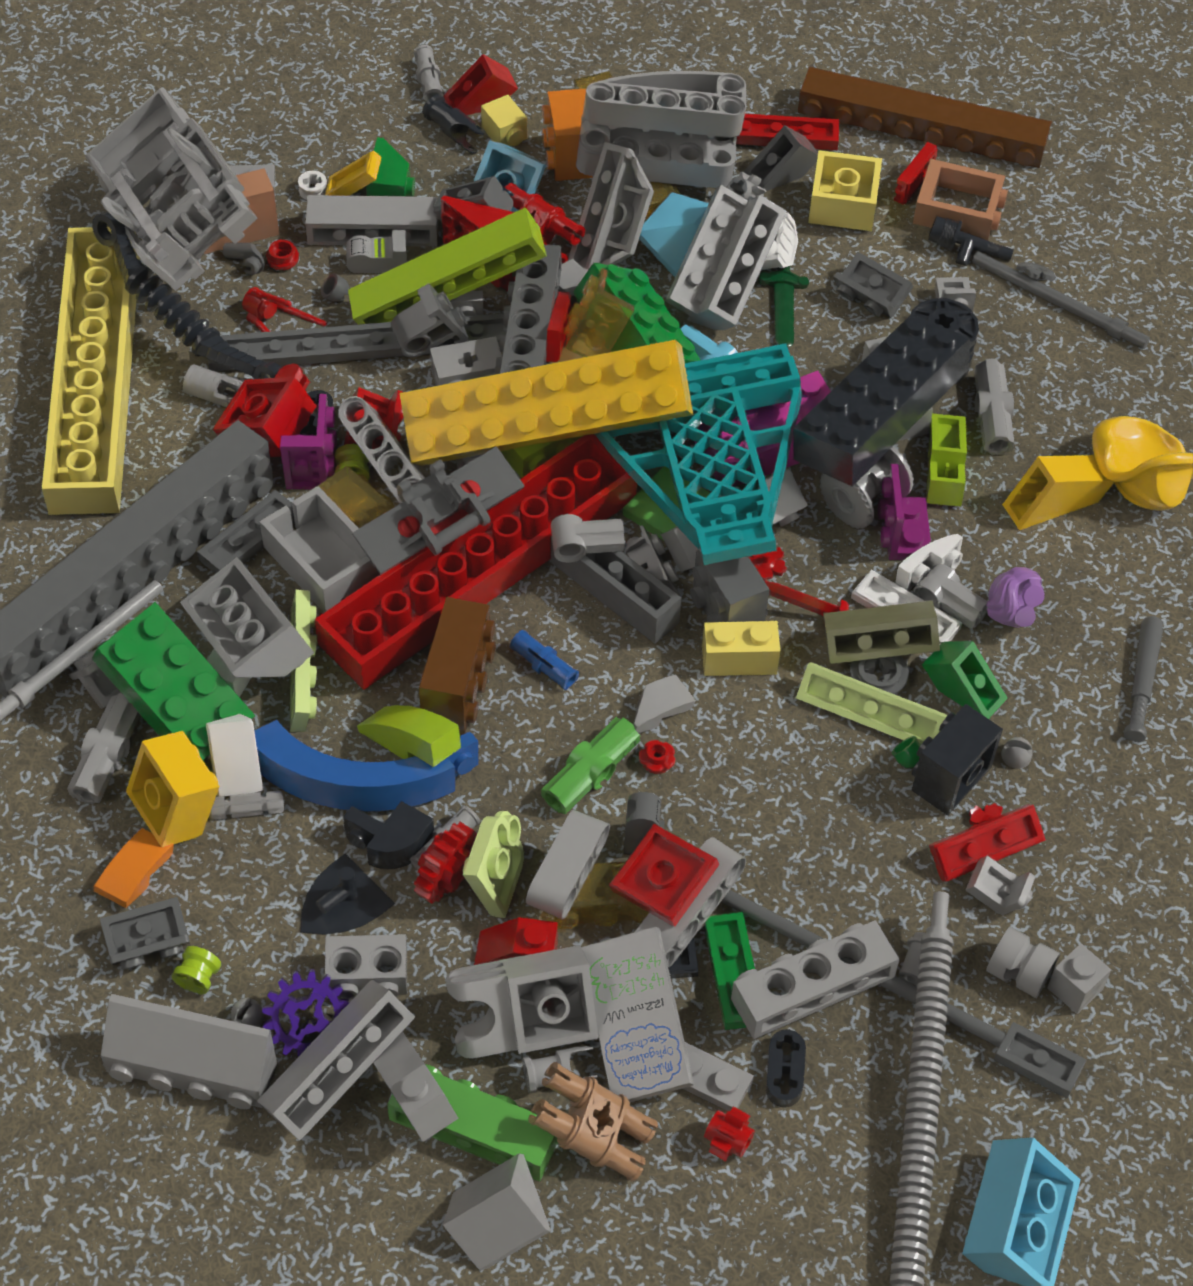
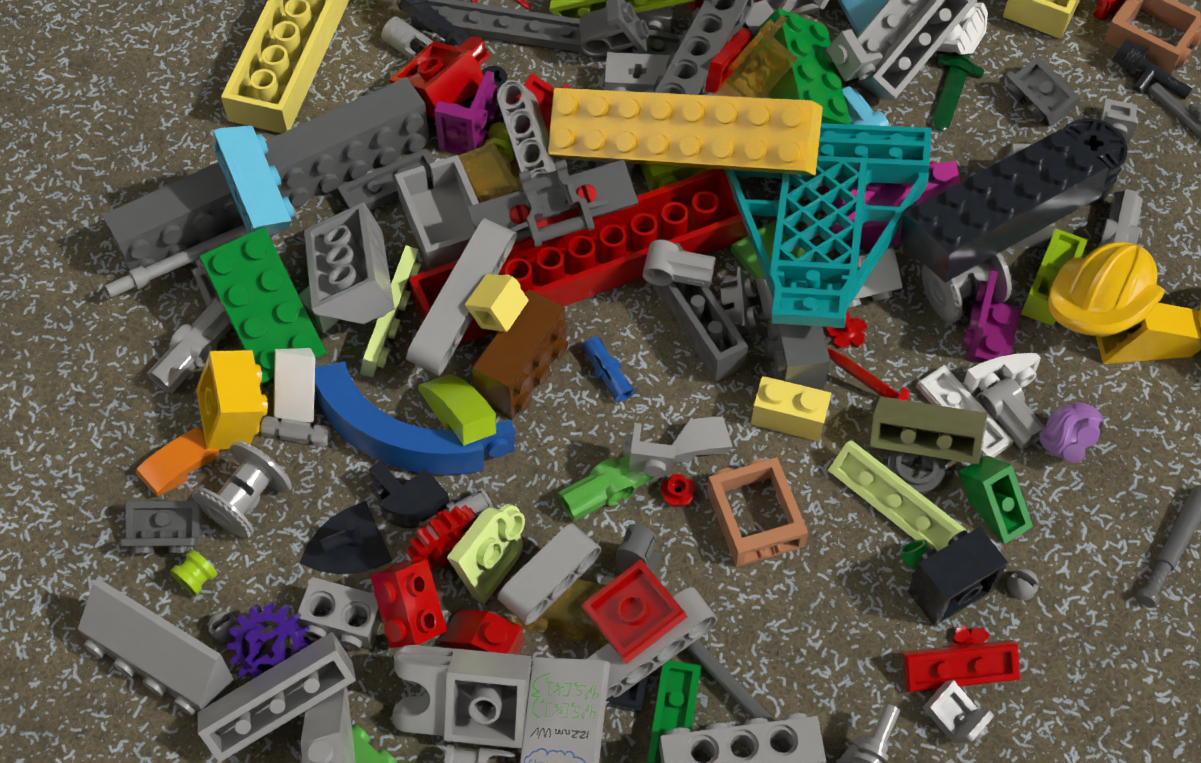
camera: 20 degrees right, 5 degrees up
none -> light grey hose [192,441,291,538]
none -> medium azure slope [212,125,294,235]
none -> red brick [370,559,447,648]
none -> light grey beam [406,218,517,375]
none -> light yellow brick [465,274,529,332]
none -> light grey bracket [623,423,676,477]
none -> nougat window [707,457,808,567]
none -> light grey bracket [826,29,883,81]
none -> yellow piece [1048,242,1165,336]

